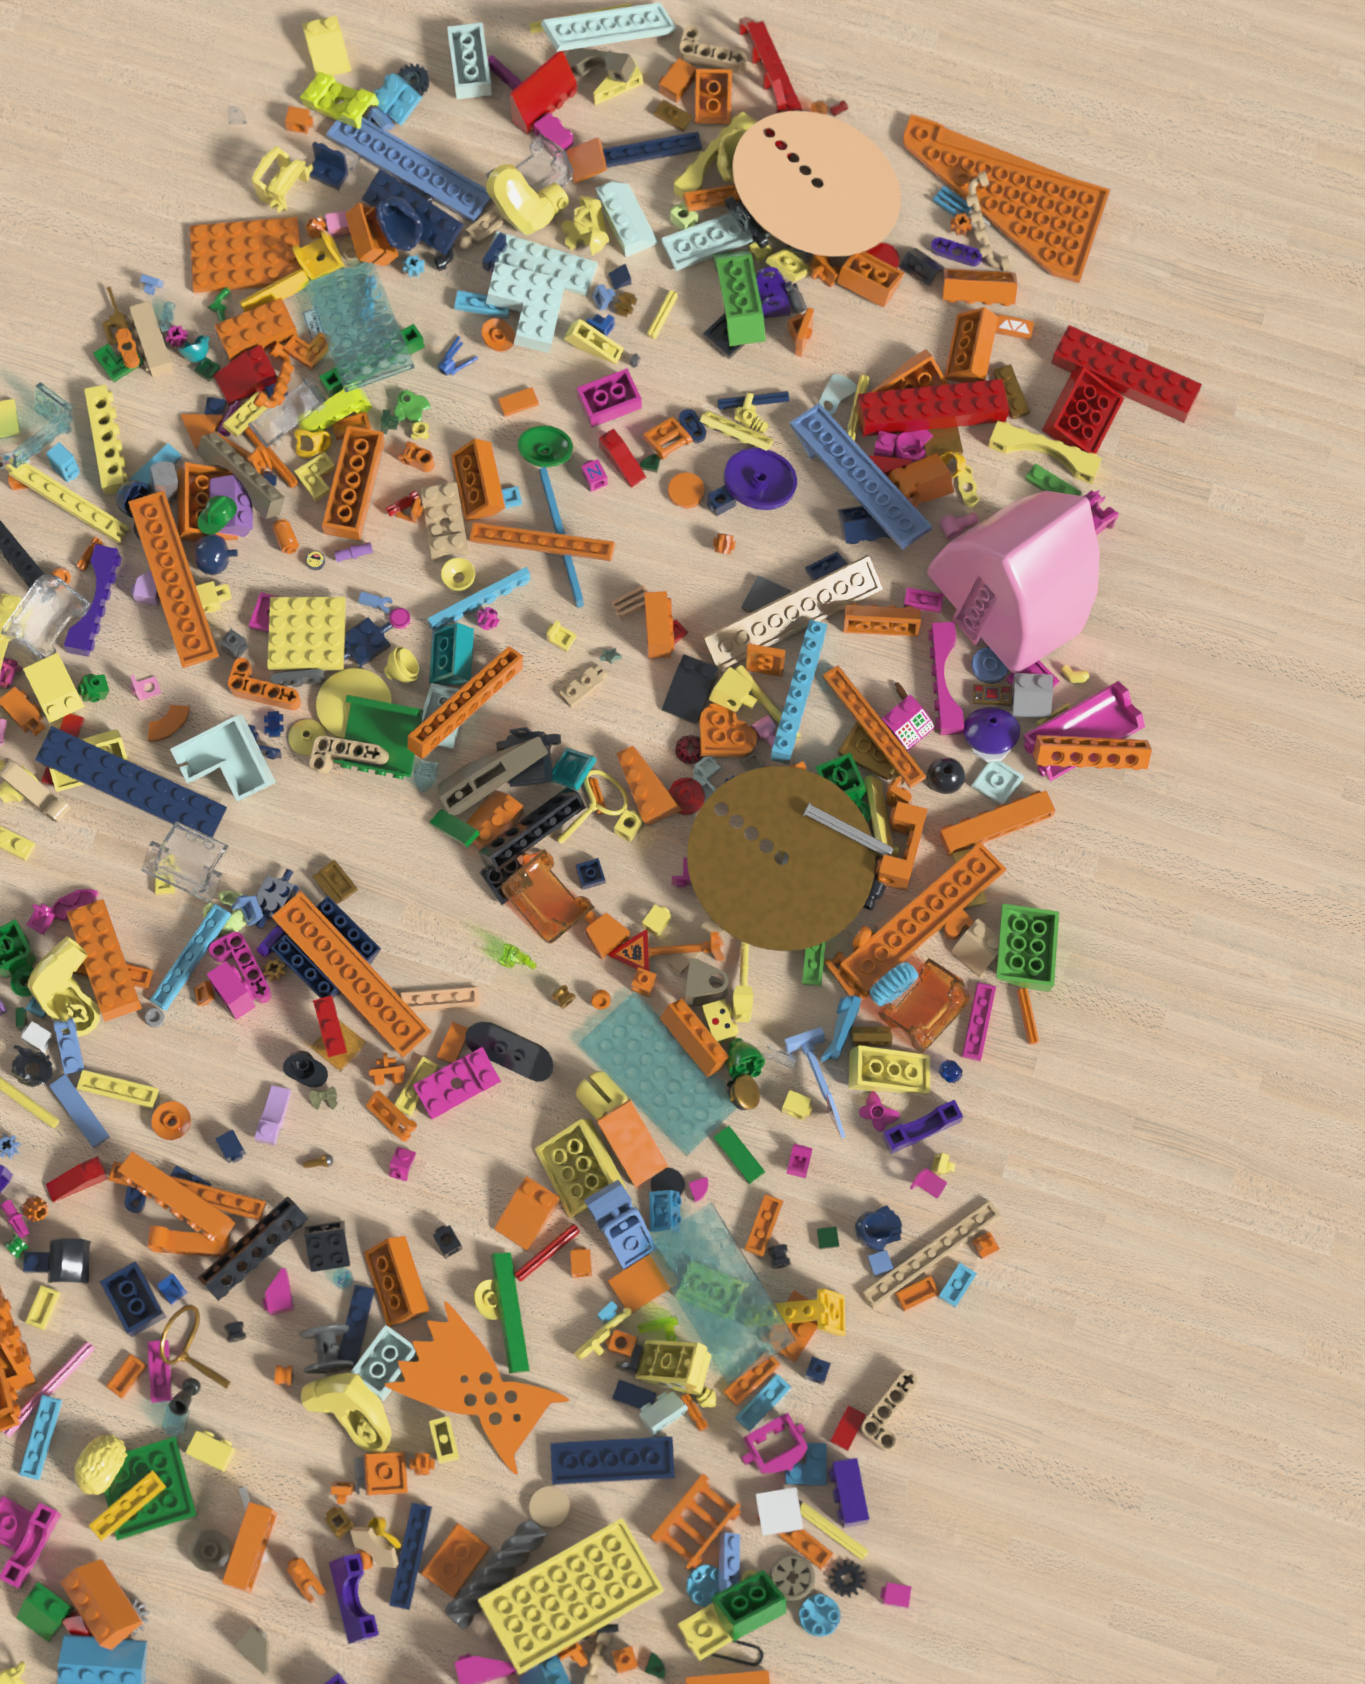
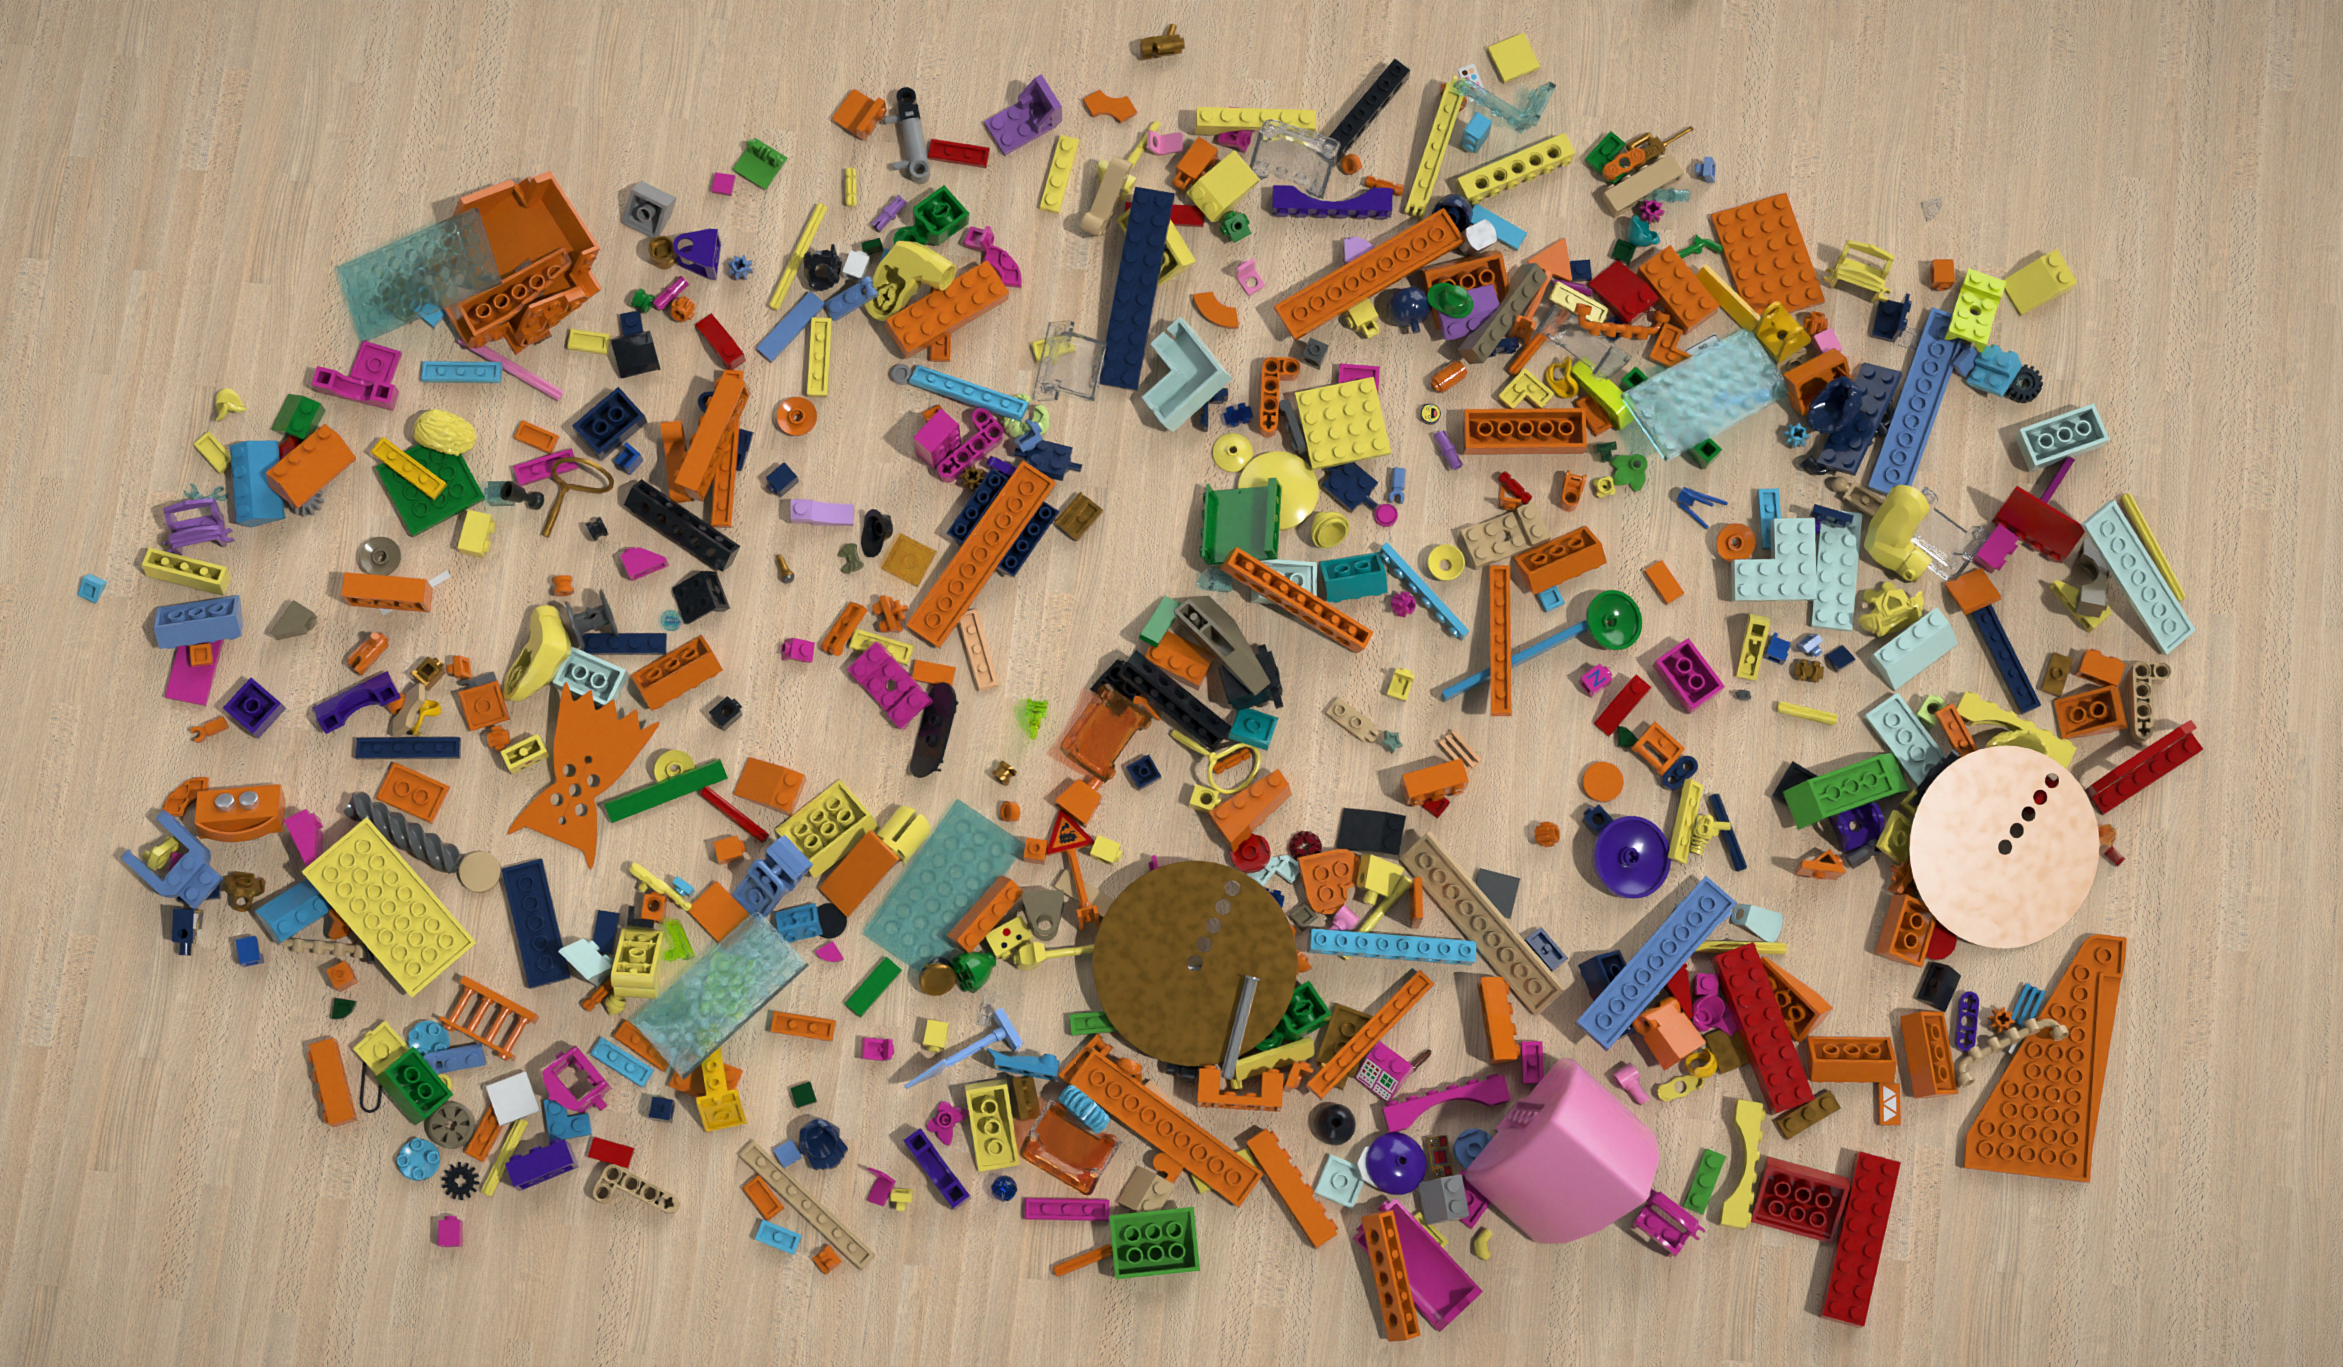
camera: 75 degrees right, 5 degrees up
tan beam [309,736,389,774] -> none
red arch [313,995,348,1058] -> none
black wheel [768,1244,791,1269] -> none

